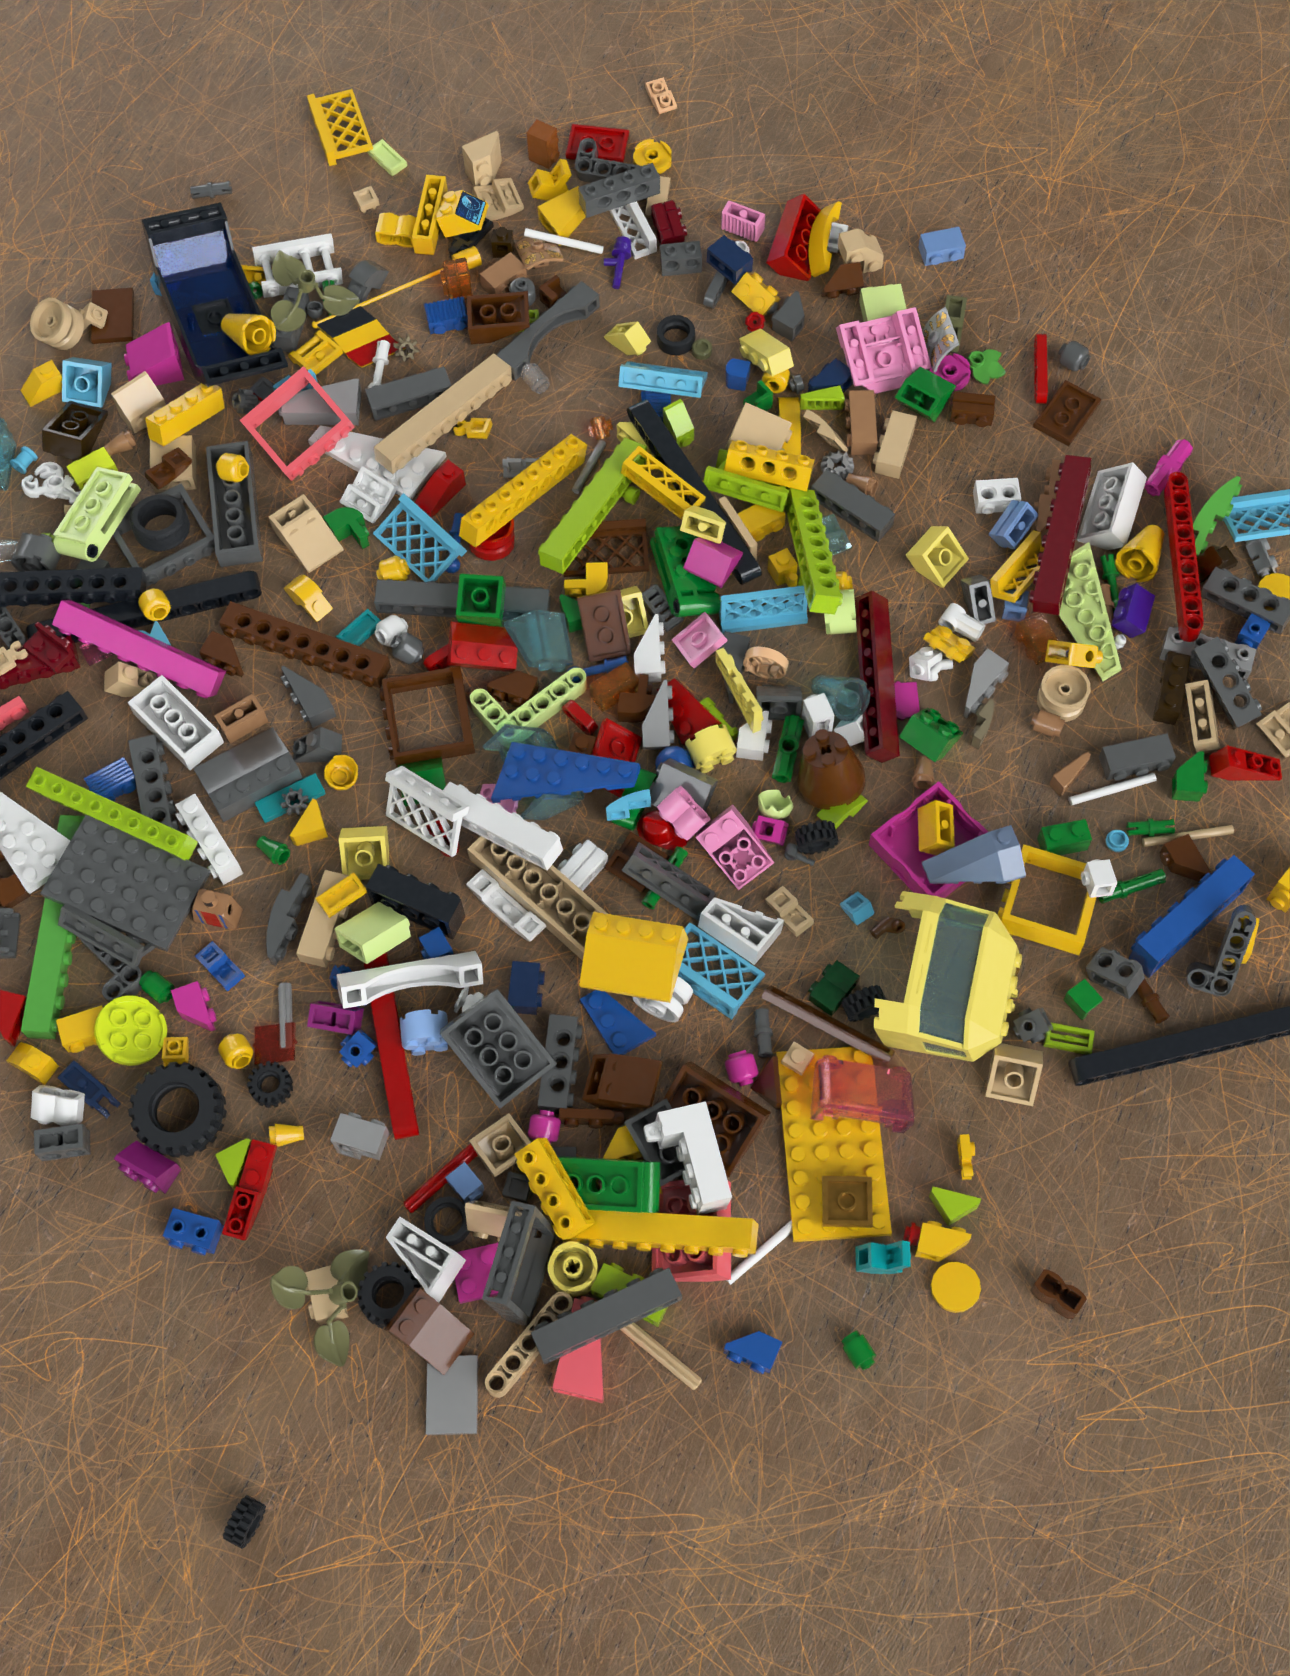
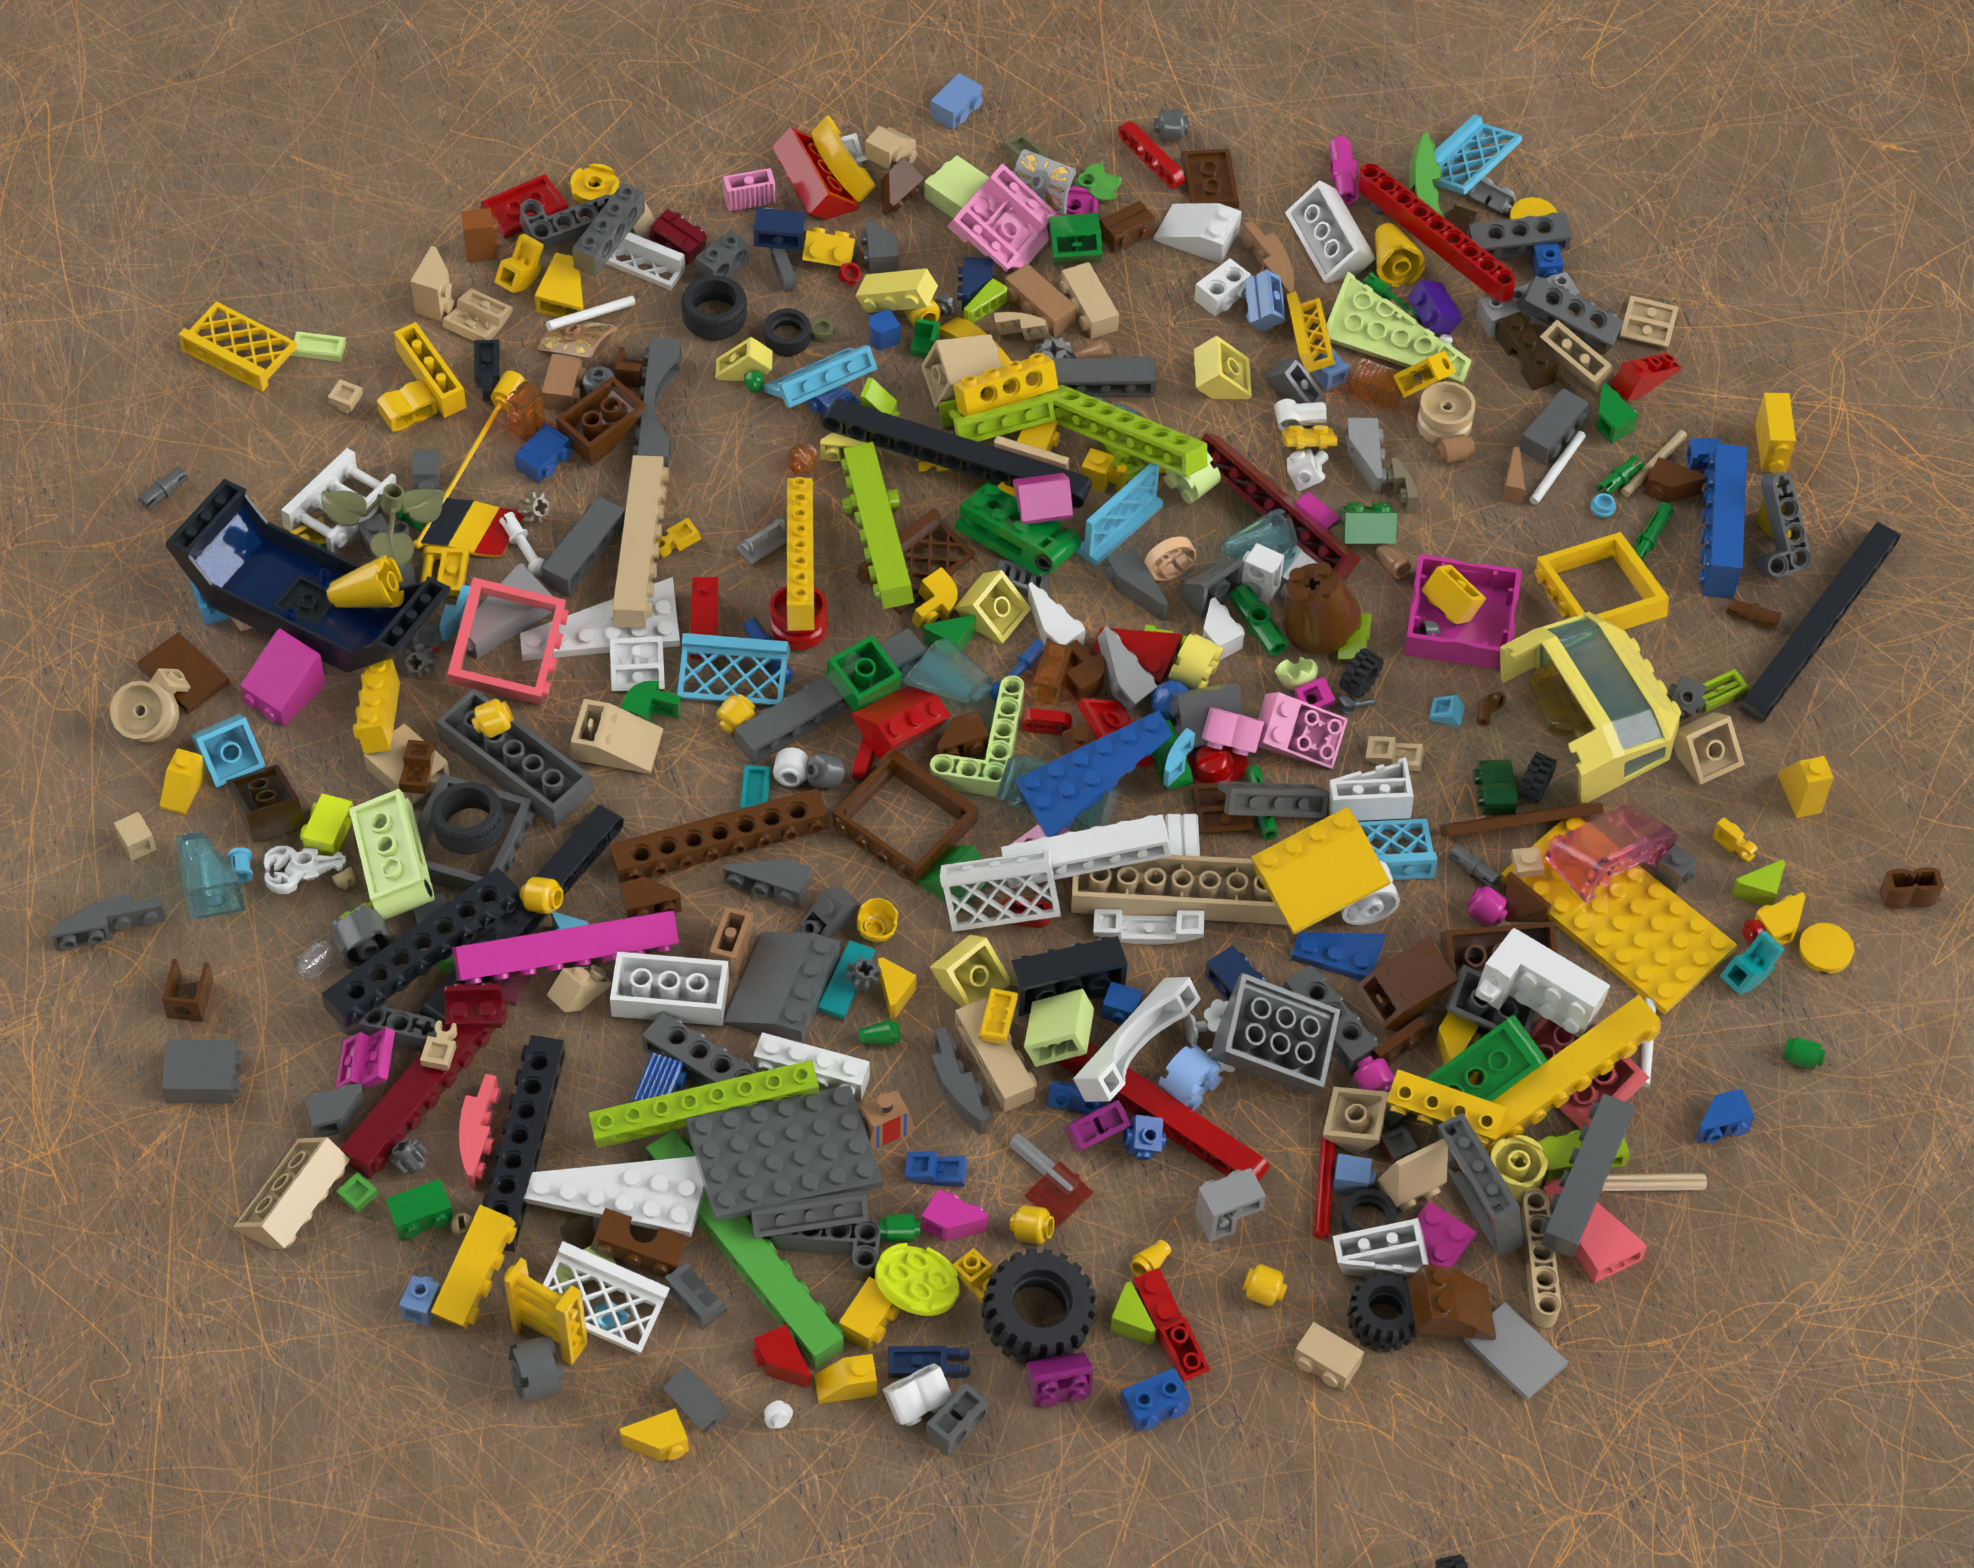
camera: 45 degrees left, 10 degrees down
medium nougat cone [104,430,137,456] -> none
tan slope [111,371,166,433] -> none
black tyre [247,1061,293,1108] -> none
olive plant [270,1249,370,1367] -> none
yellow brick [283,575,333,622] -> none
yellow slope [436,190,489,238] -> none
dark brown brick [491,227,515,258] -> none
clear brick [521,363,550,394] -> none
light grey bar [572,440,606,494] -> none
reddish brown tile [577,589,632,662] -> none
dark purple piece [604,236,631,289] -> none
yellow fence [621,446,706,520] -> none
light nougat slope [645,77,677,114] -> none
bright pink plate [672,612,728,668] -> none
light yellow slope [680,505,726,544] -> none
light yellow wing [715,648,764,733] -> none
pearl gold plate [822,1176,873,1228] -> none
sand blue wedge [922,825,1026,884] -> none
dark red brick [1029,455,1092,615] -> none
green brick [1037,819,1092,855] -> none
green panel [1063,979,1103,1020] -> none
white brick [1081,859,1117,898] -> none
dark grey brick [1086,947,1145,999] -> none
none -> black tyre [681,275,747,340]
none -> green hinge [744,371,764,393]
none -> white slope [1154,203,1242,264]
none -> yellow head [1242,1264,1287,1307]
none -> dark grey hinge [1419,620,1440,637]
none -> dark grey brick [1654,844,1697,894]
none -> blue brick [1686,438,1721,470]
none -> yellow slope [1778,756,1834,818]

